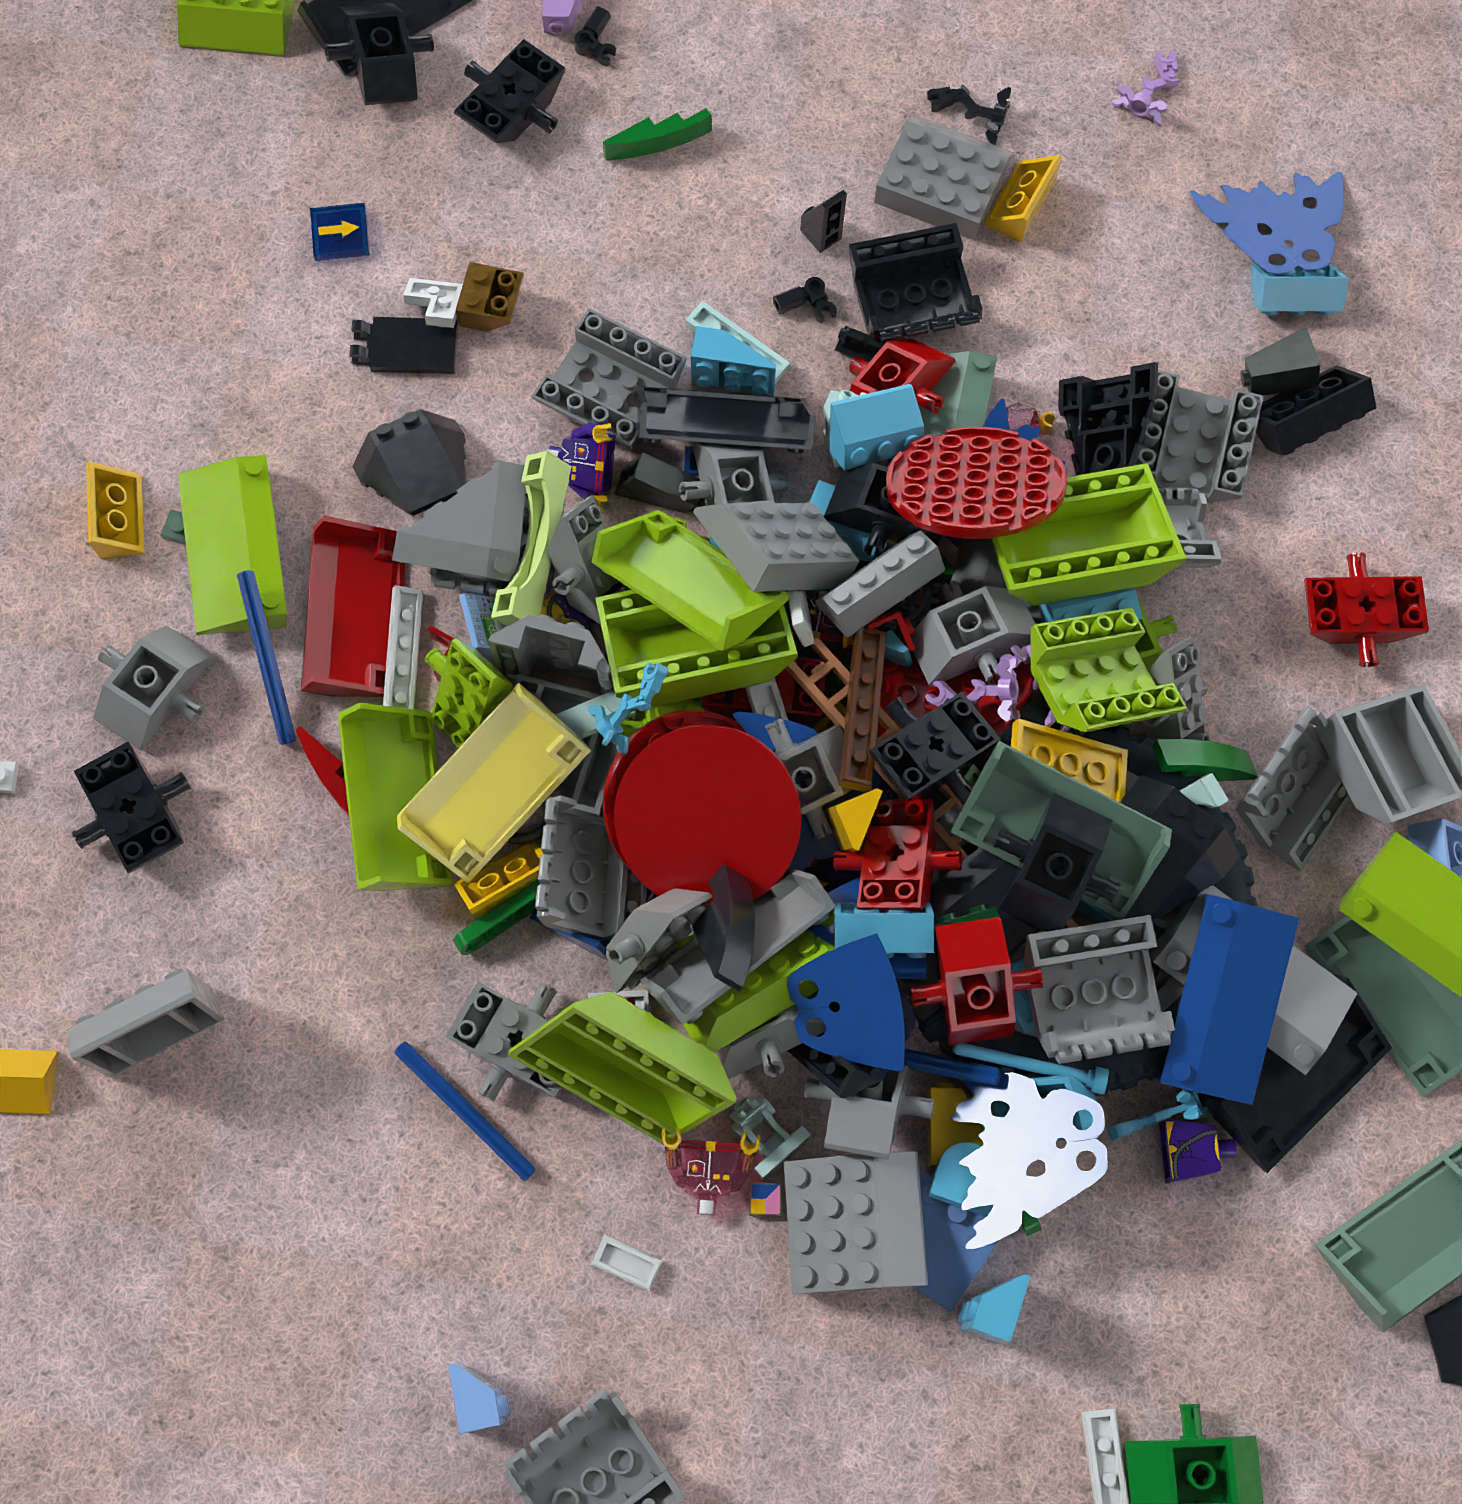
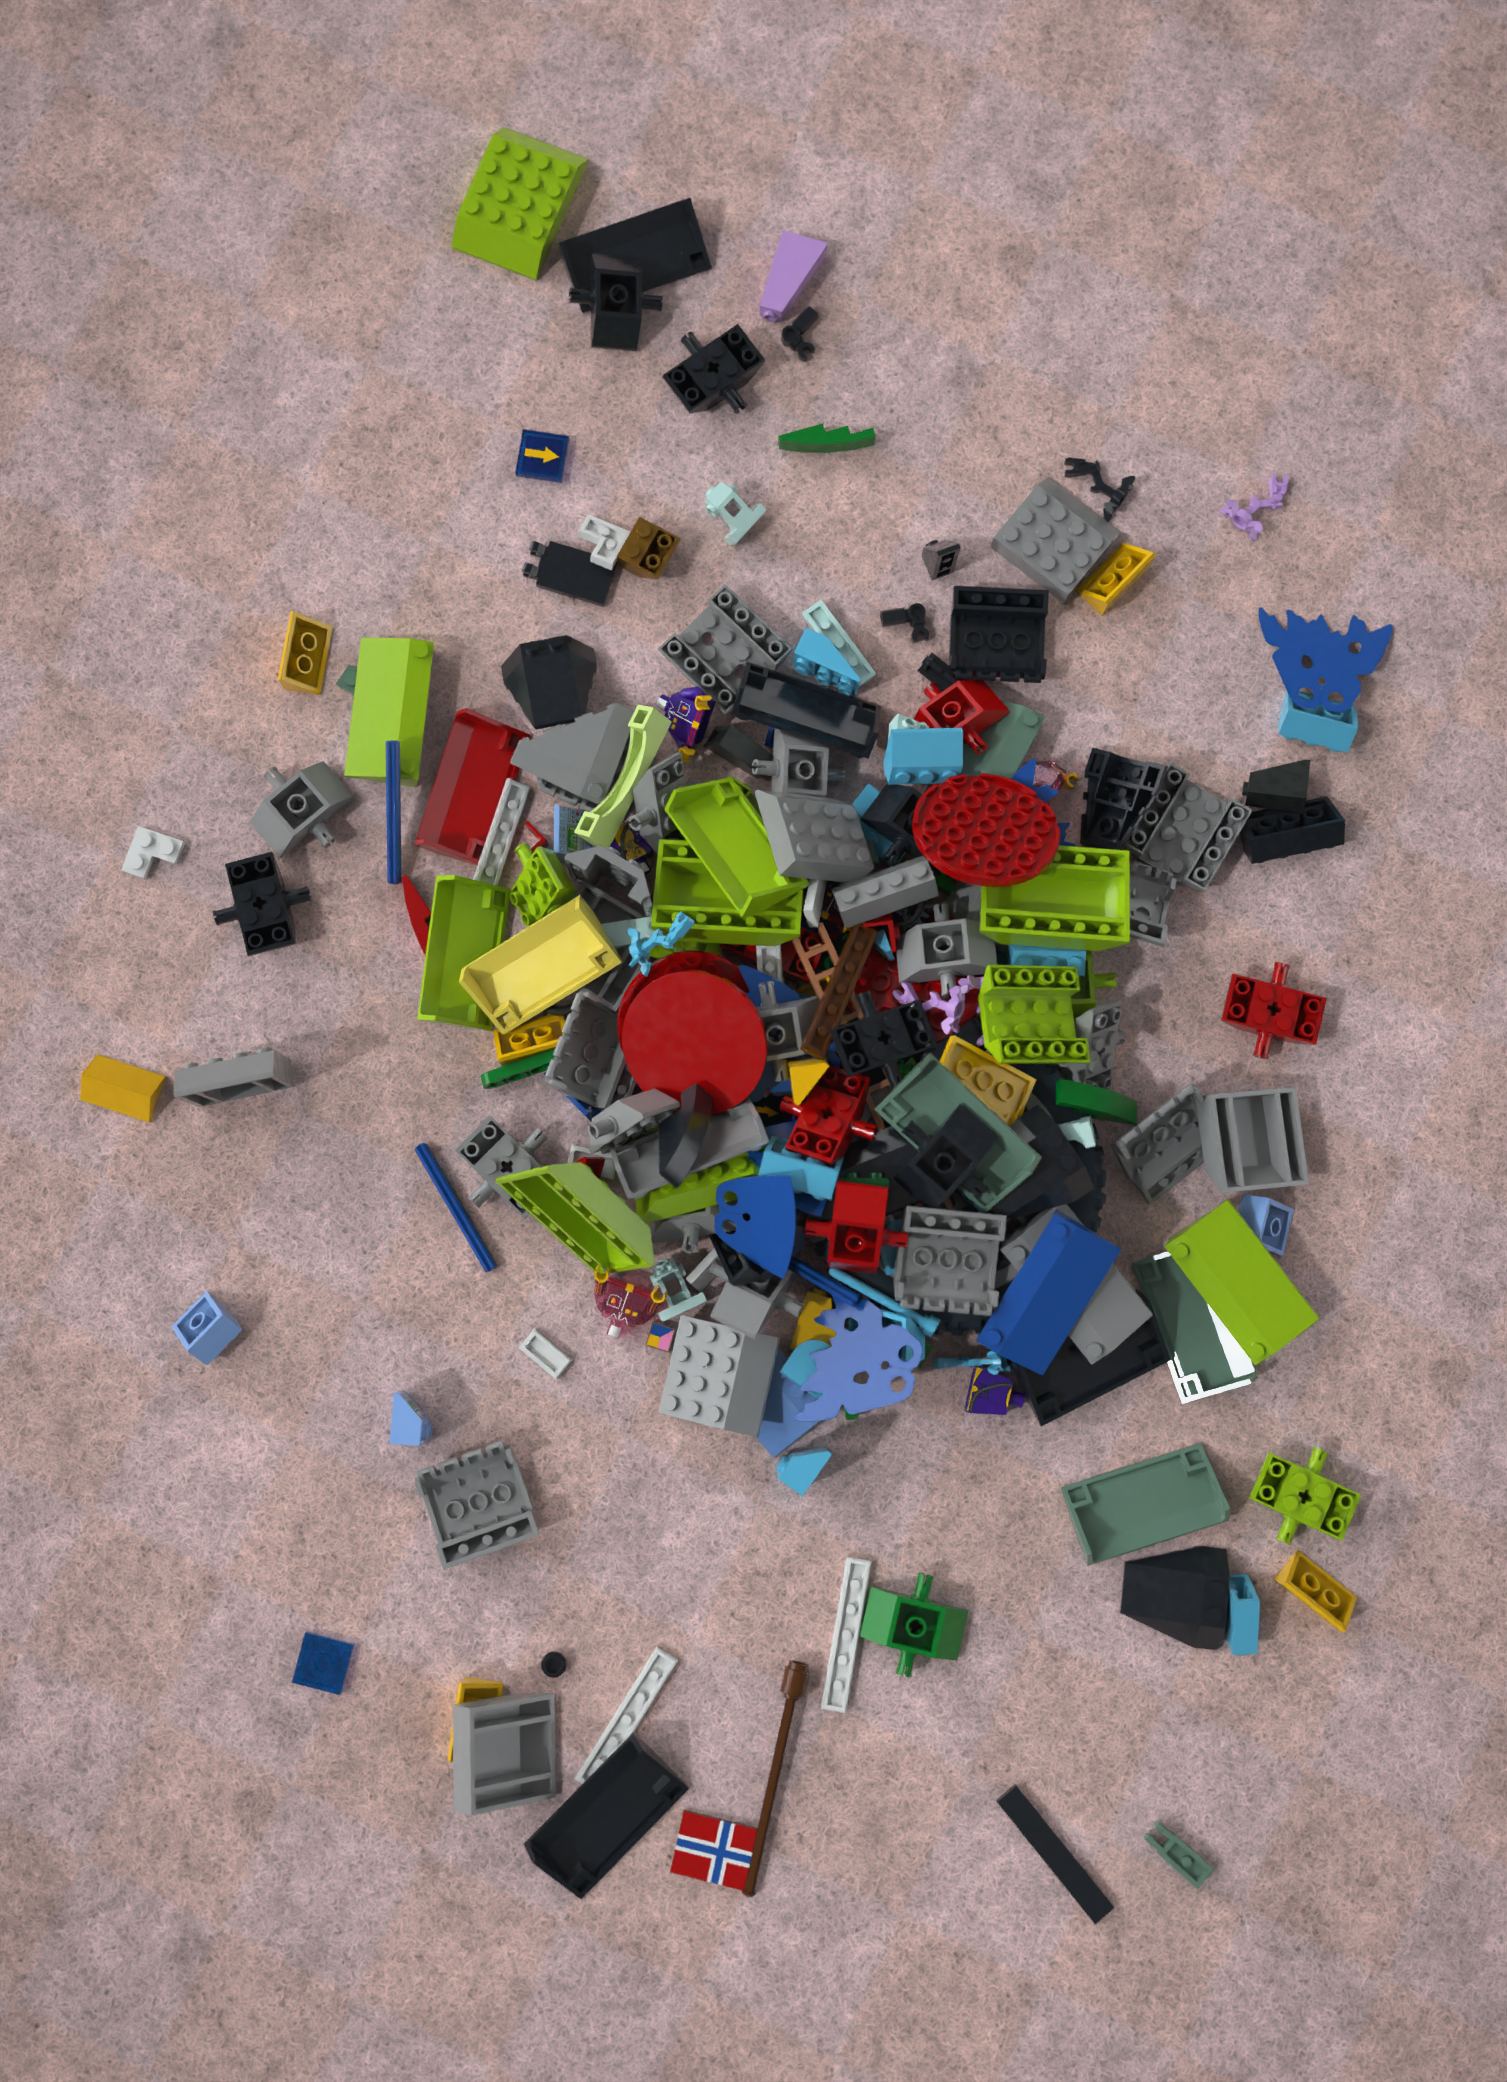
camera: 15 degrees right, 10 degrees up
none -> light blue slope [172,1291,242,1365]
none -> white tile [686,1248,720,1292]
none -> light aqua tile [704,481,767,546]

